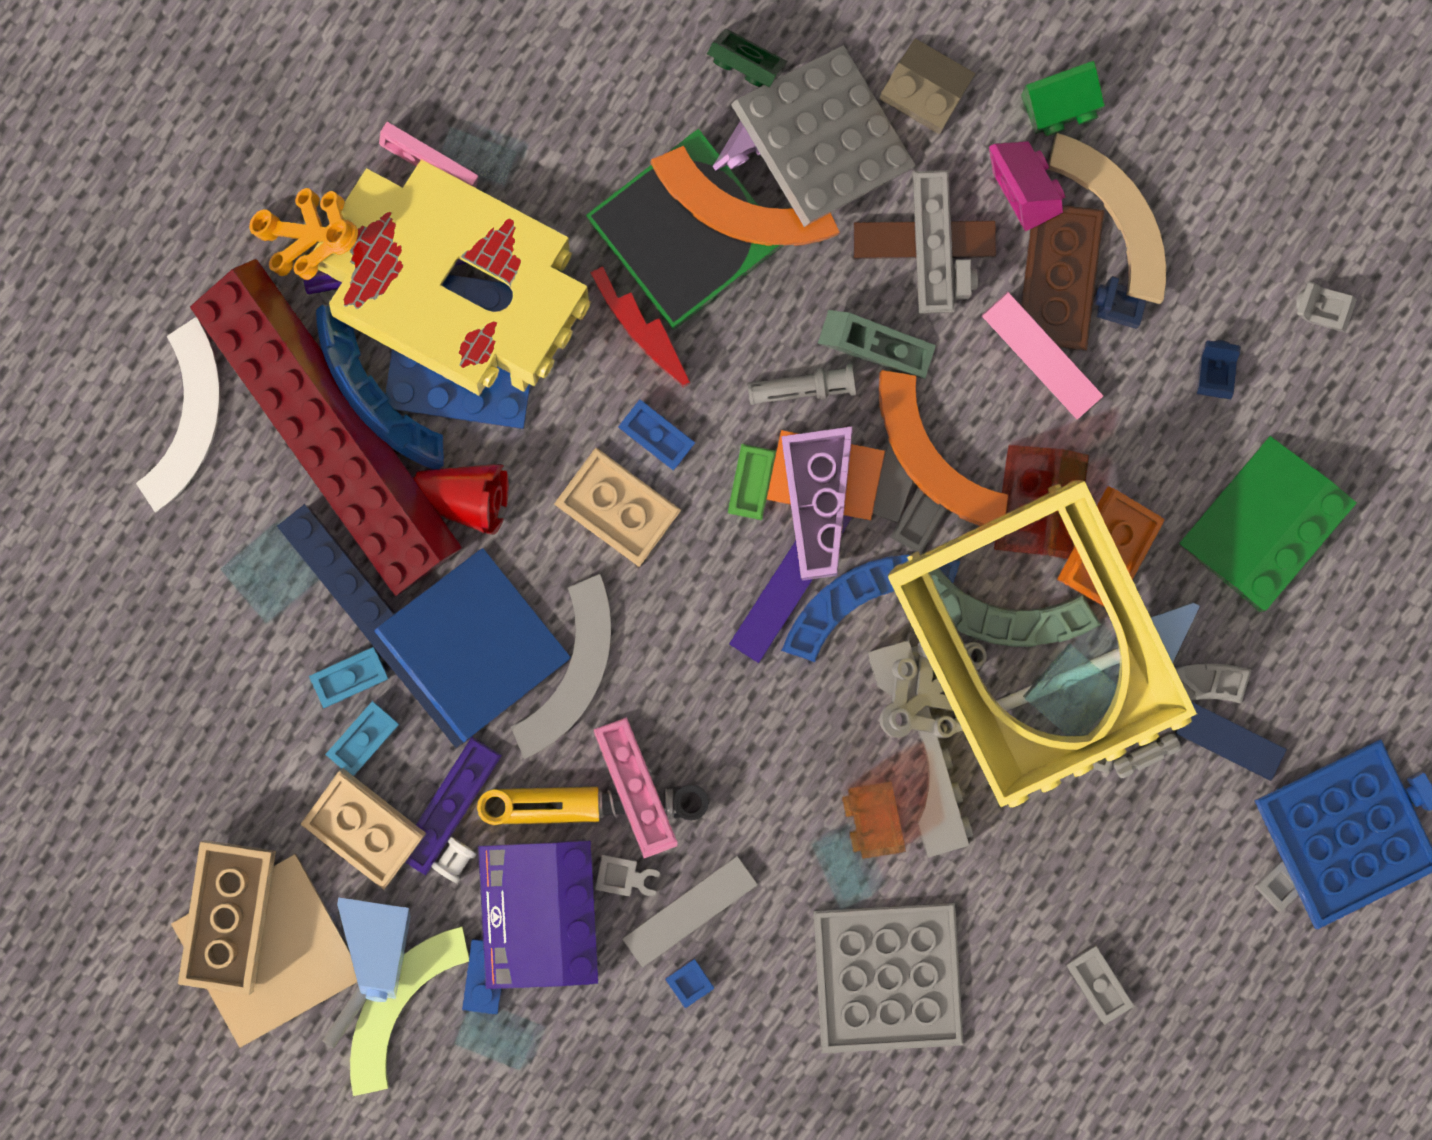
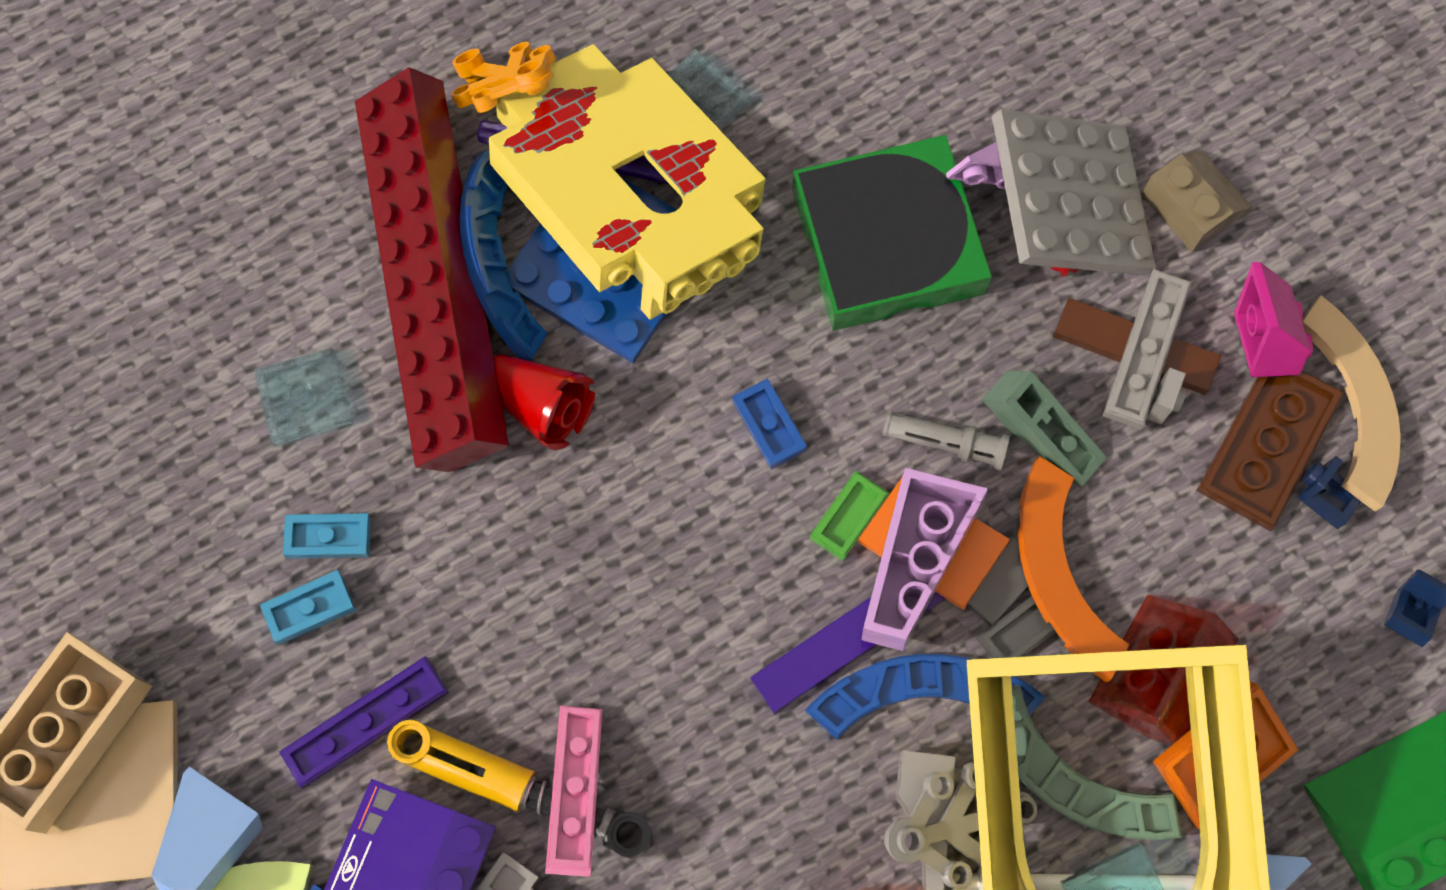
camera: 30 degrees right, 15 degrees down
white tile [136,317,221,513] -> none
dark blue brick [277,504,471,748] -> none
tan tile [301,768,427,890] -> none
blue tile [374,548,571,743] -> none
bright pink tile [379,122,478,188] -> none
white bush [431,837,477,884] -> none
light grey tile [511,574,611,759] -> none
tan tile [554,448,681,567] -> none
red slope [590,266,690,388] -> none
orange tile [650,146,840,246] -> none
dark green plate [707,28,788,88] -> none
bright pink tile [982,291,1103,420] -> none
green slope [1021,61,1105,137] -> none

